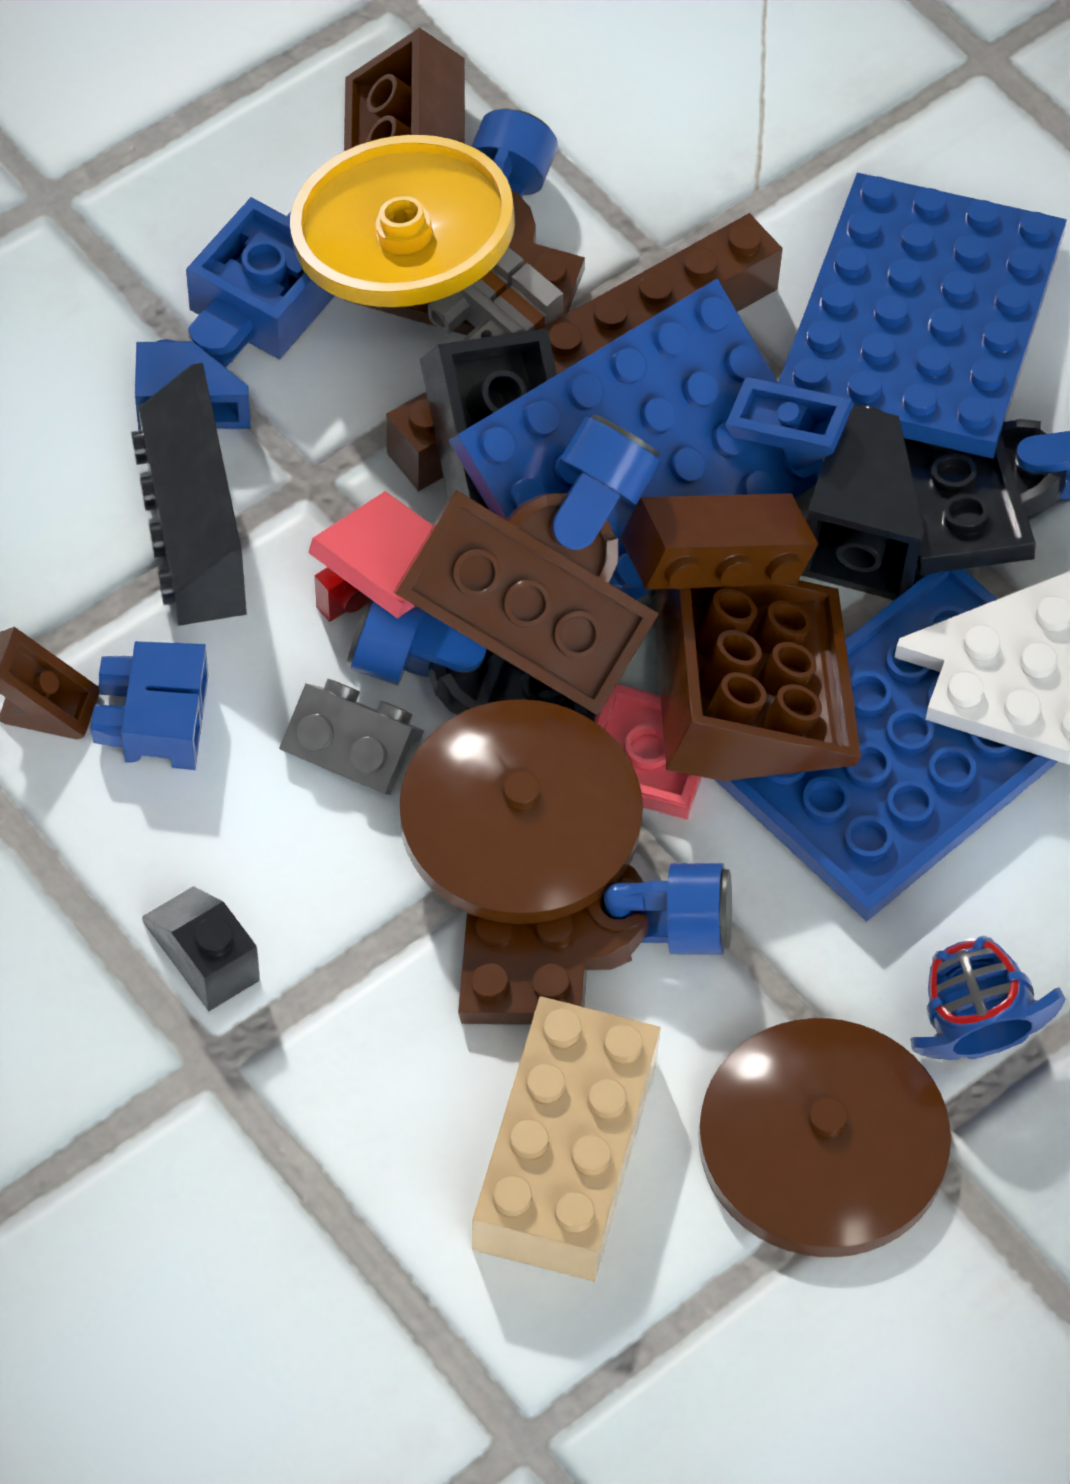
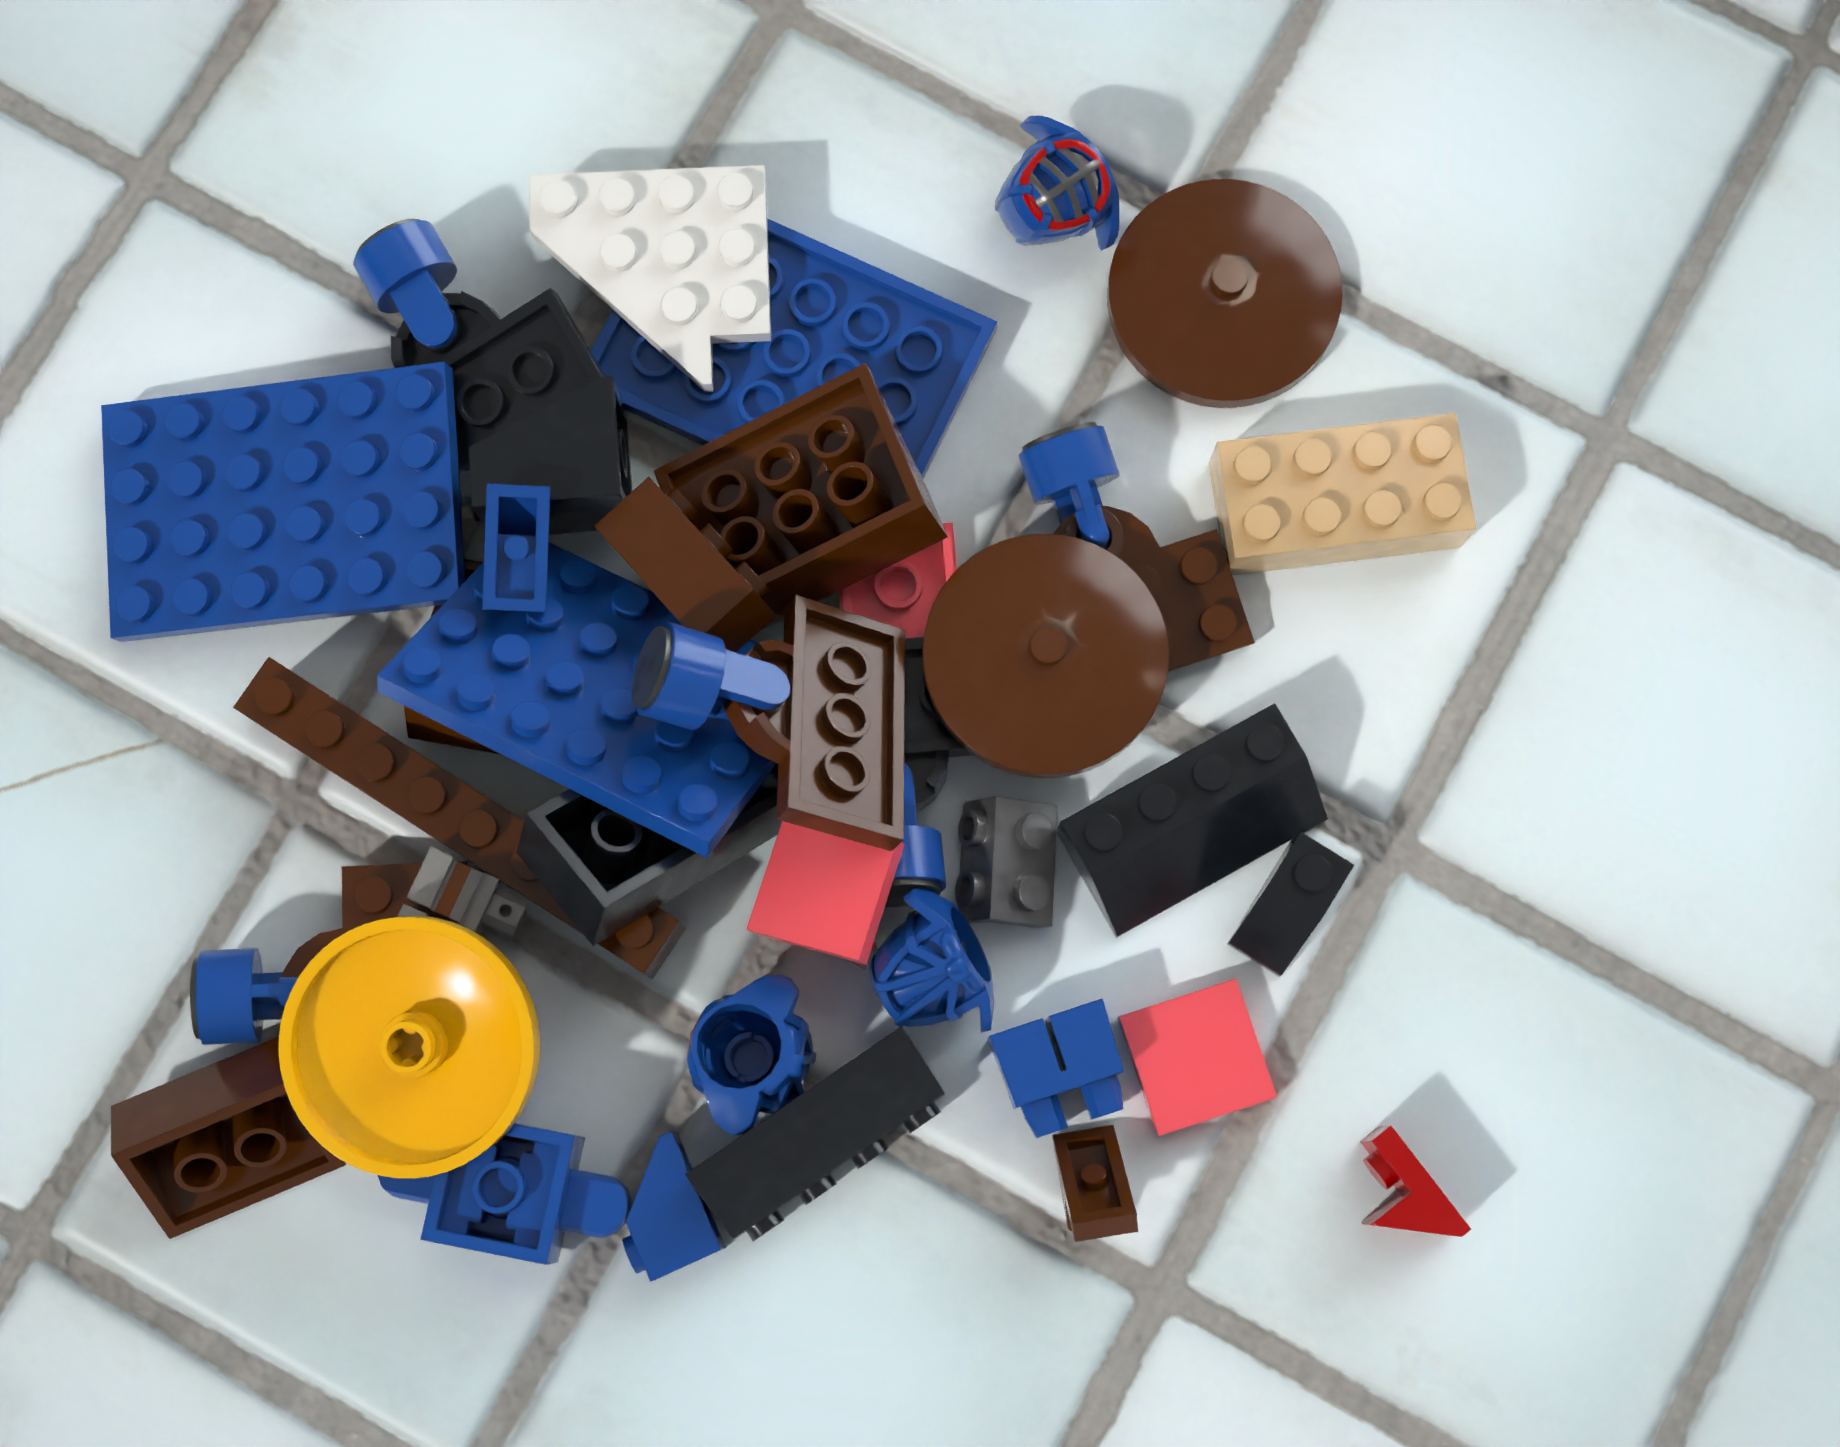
camera: 110 degrees left, 20 degrees up
none -> blue piece [687,975,816,1136]
none -> blue piece [869,888,994,1033]
none -> black slope [1056,703,1328,938]
none -> coral tile [1118,979,1277,1137]

